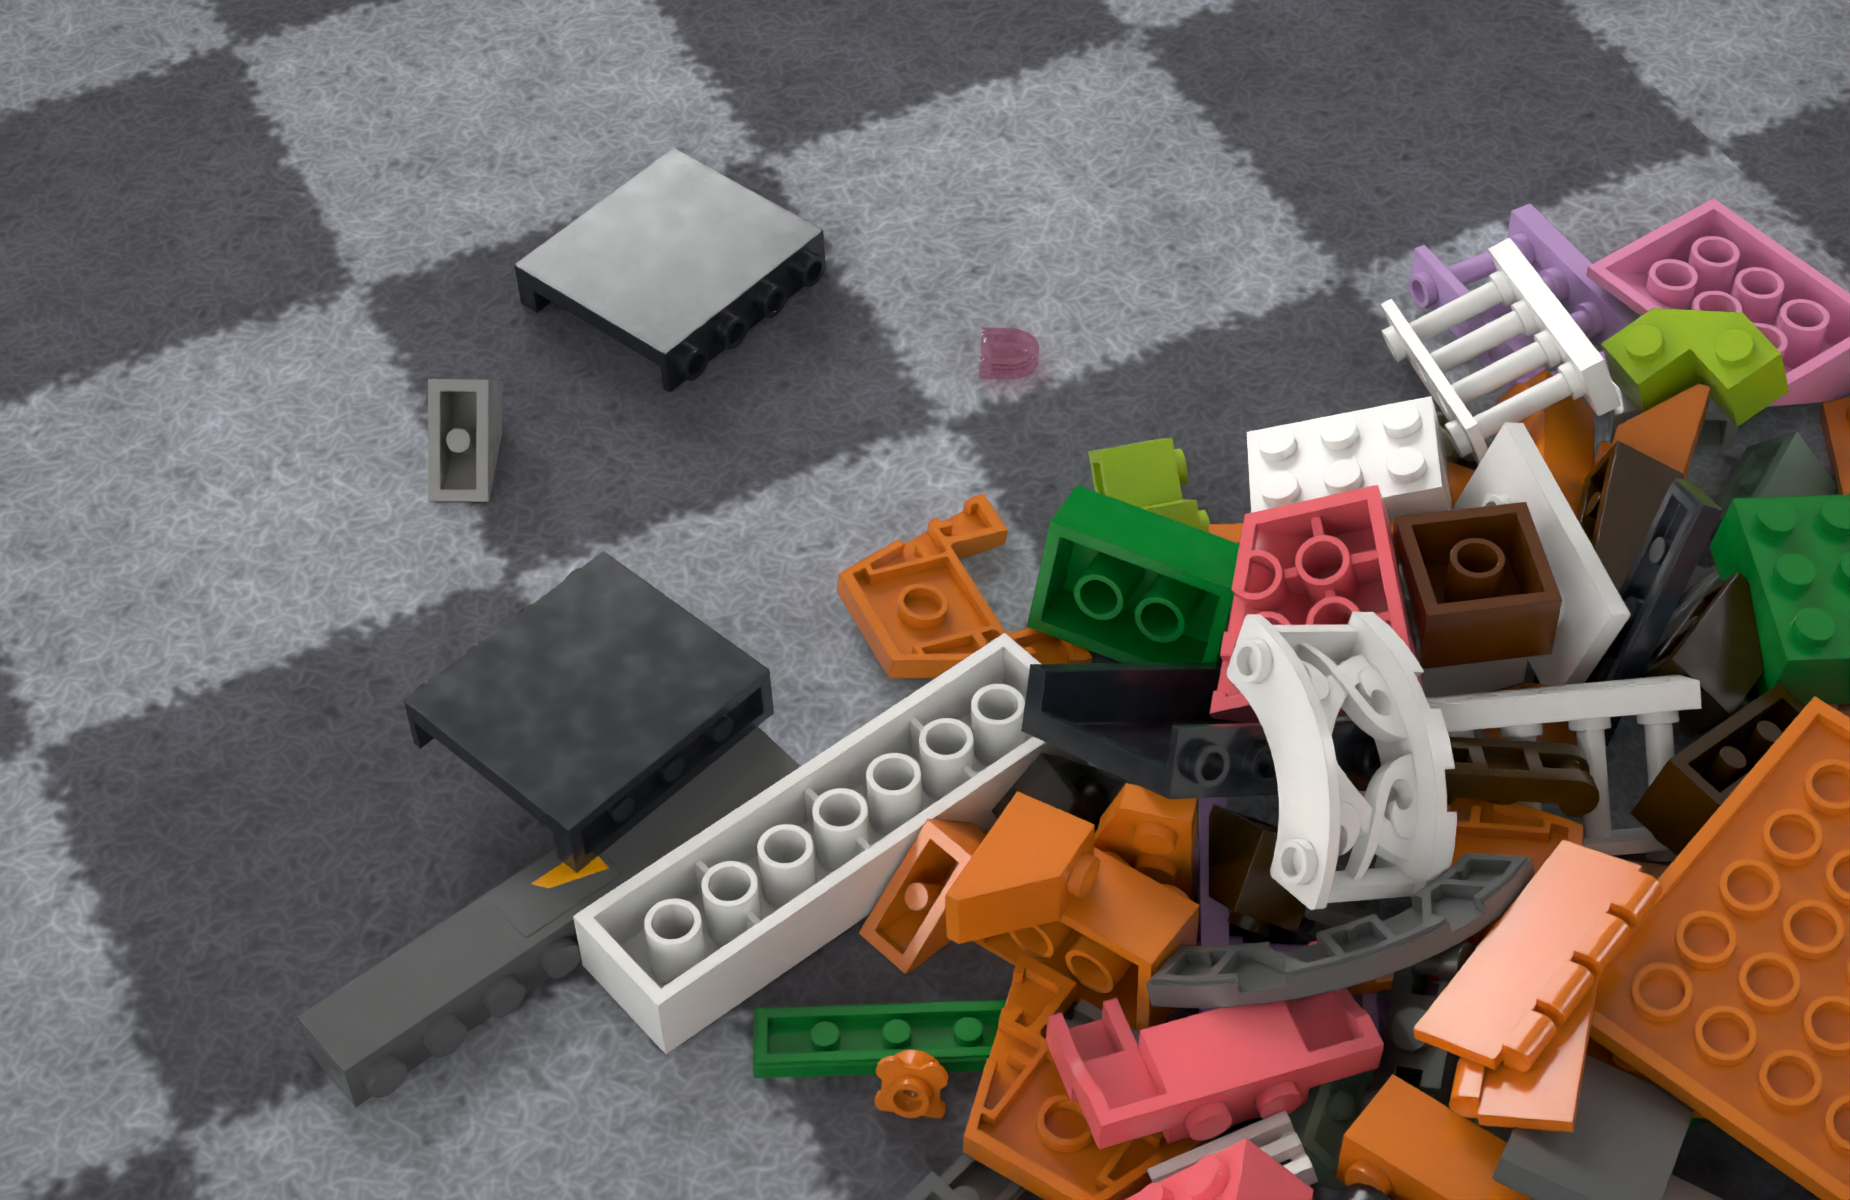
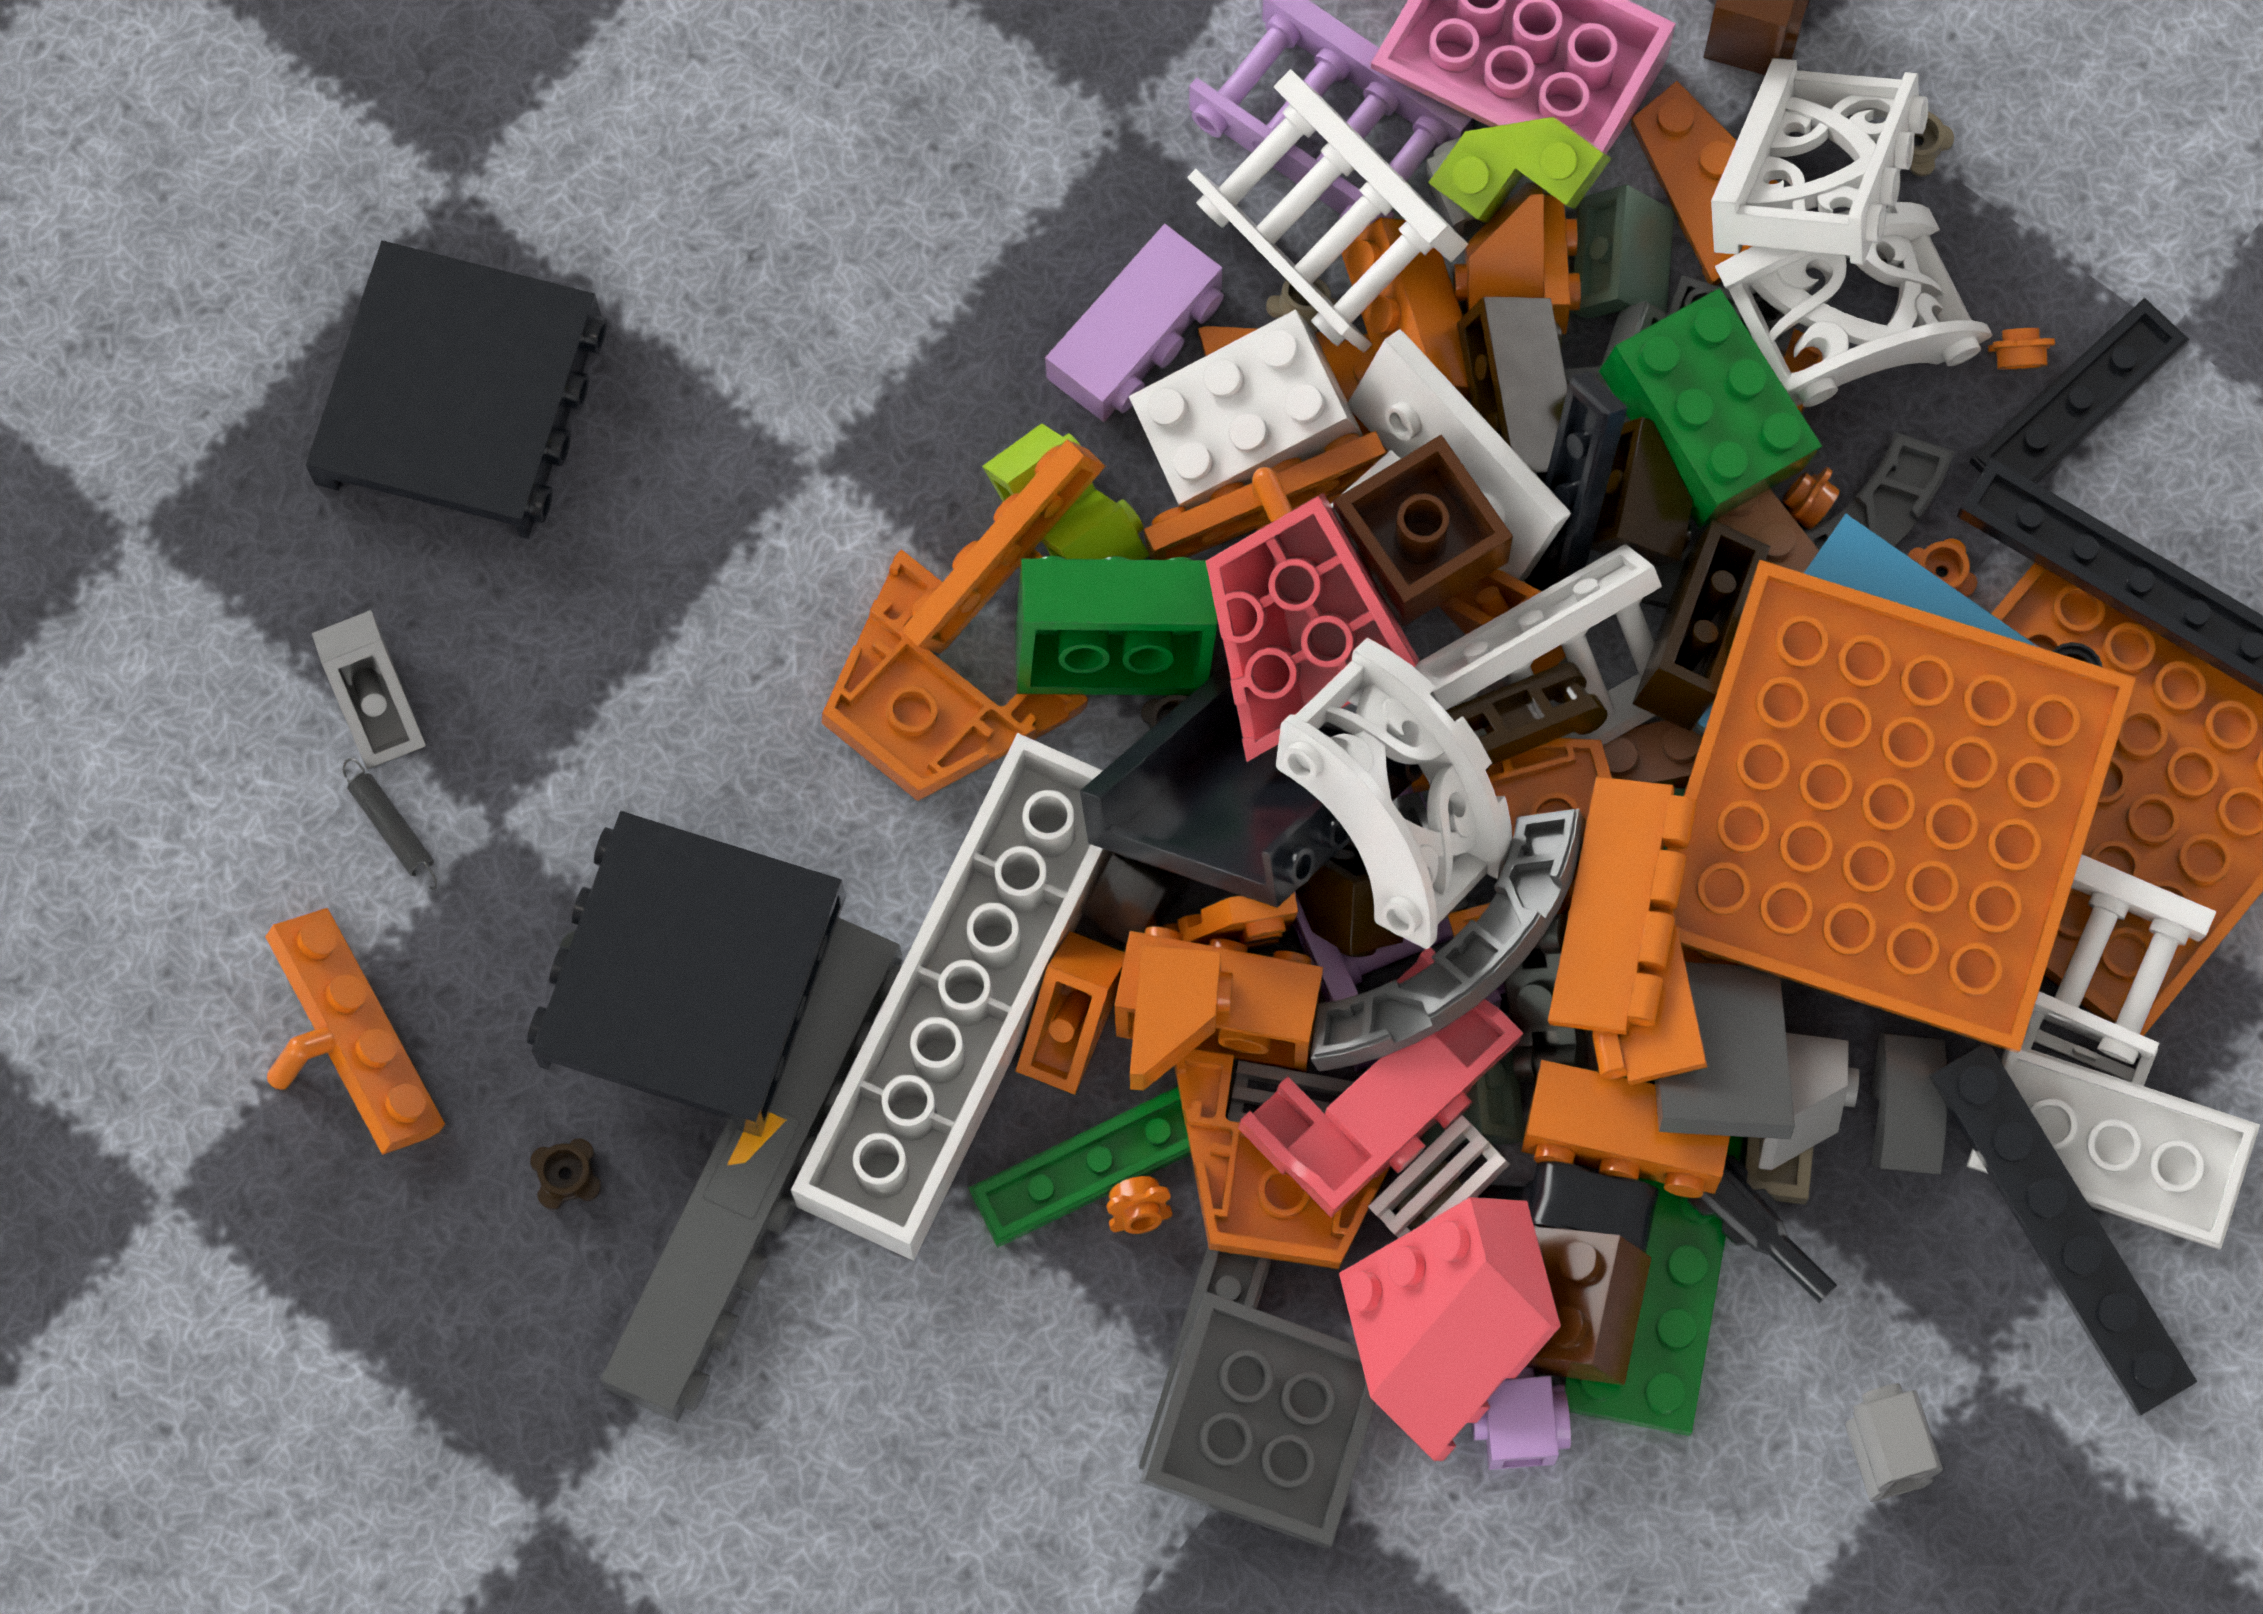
camera: 25 degrees left, 25 degrees up
clear pink tile [979,327,1039,380] -> none
none -> orange plate [265,908,445,1155]
none -> dark grey piece [343,758,437,890]
none -> dark brown plate [530,1138,601,1210]
none -> orange plate [901,439,1106,654]
none -> lavender brick [1045,224,1224,422]
none -> orange plate [1544,195,1581,334]

